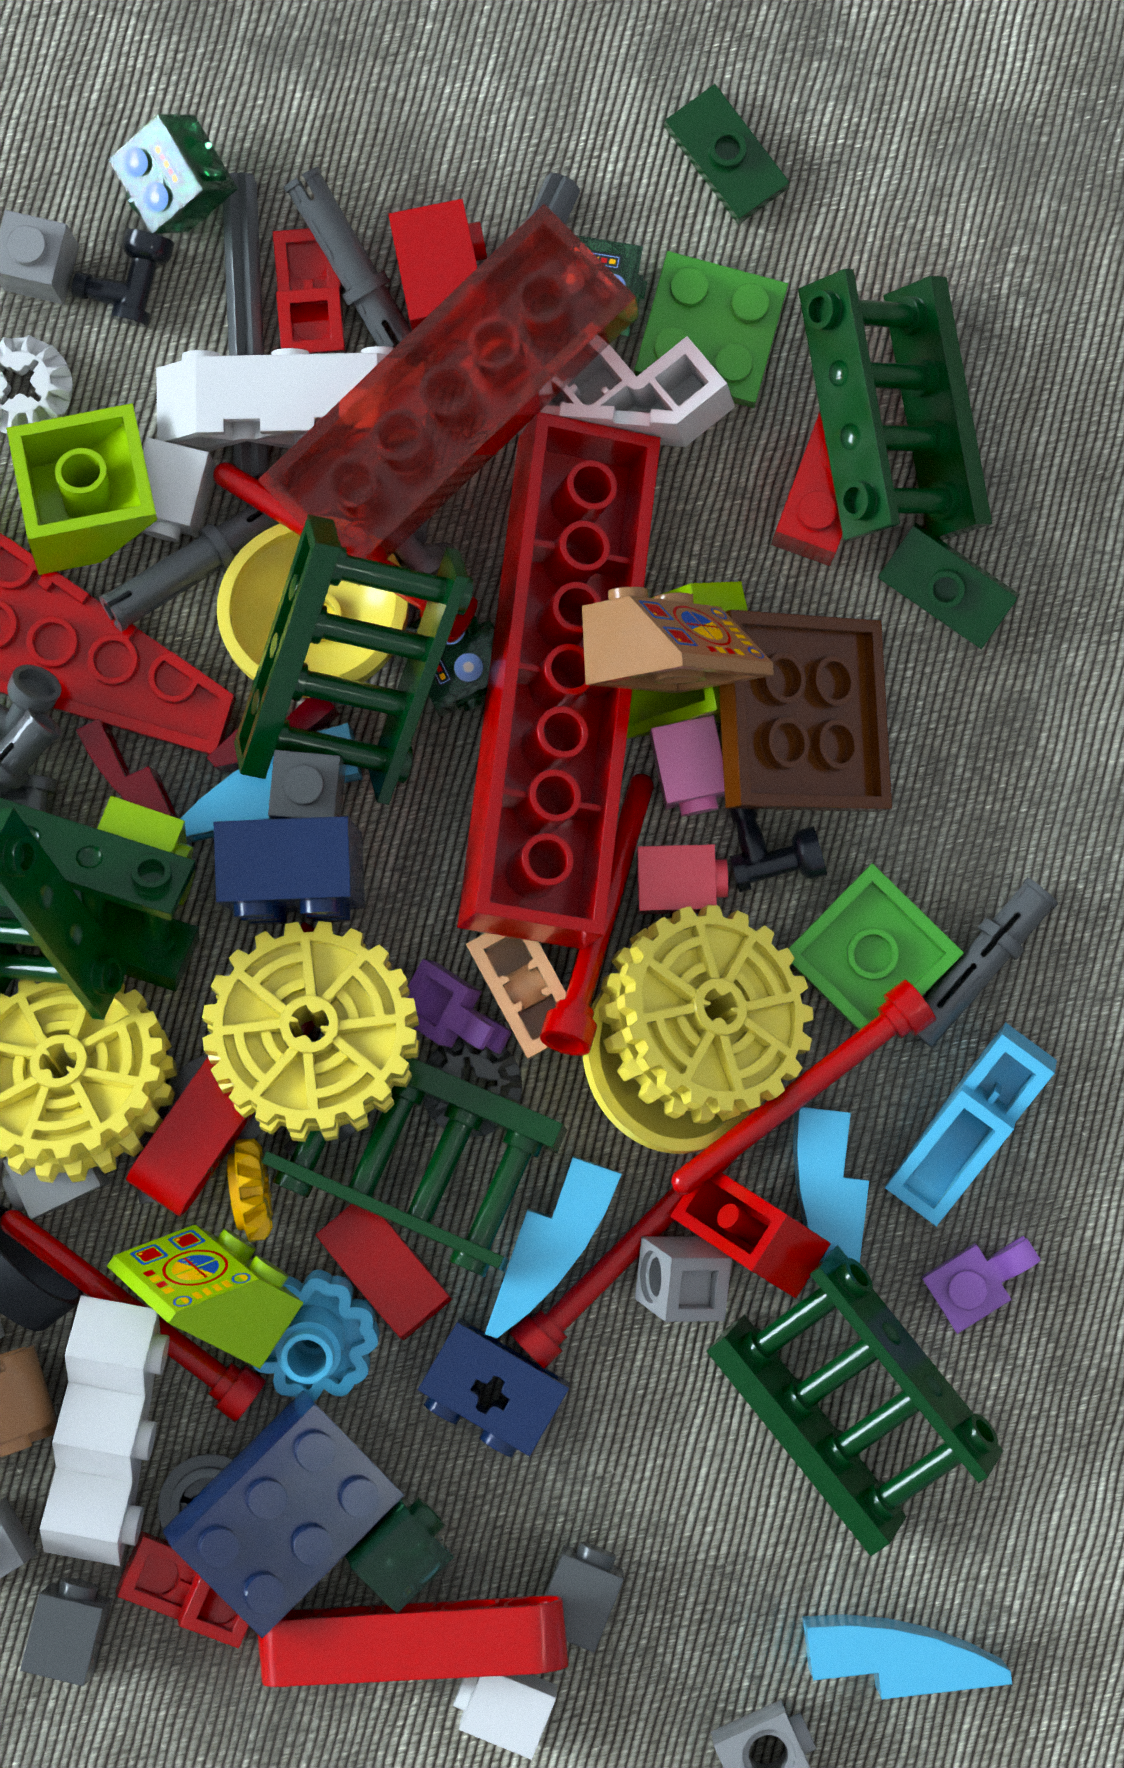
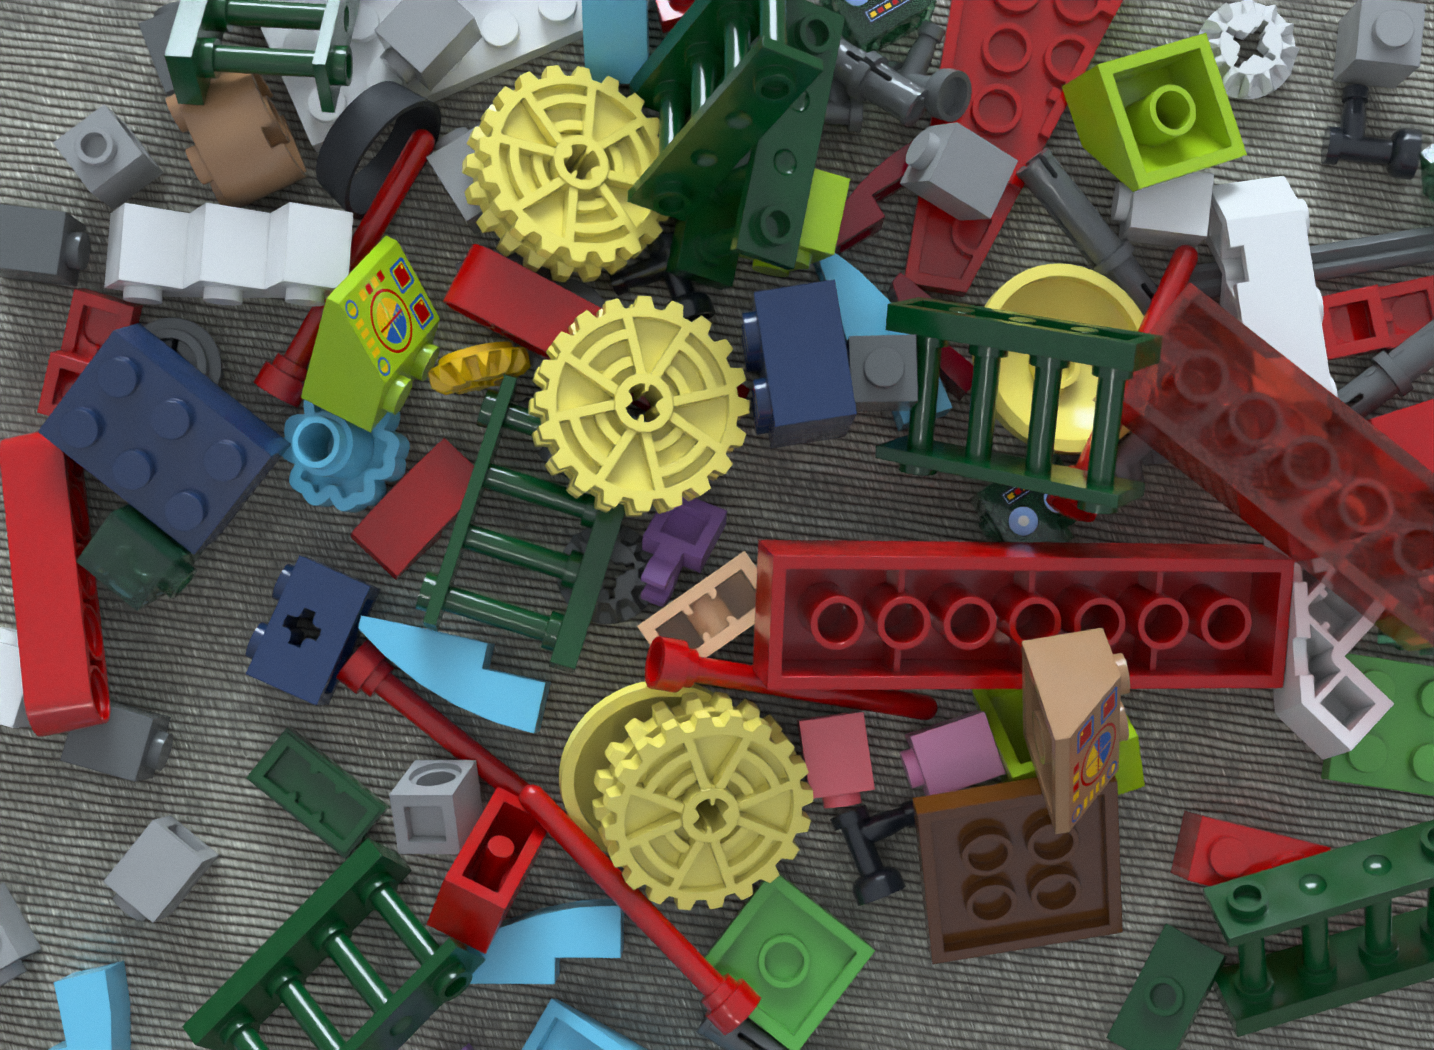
camera: 80 degrees right, 0 degrees up
none -> light grey brick [103,815,219,923]
none -> dark green plate [246,727,390,859]
none -> black piece [609,232,716,322]
none -> light grey brick [900,122,1018,220]

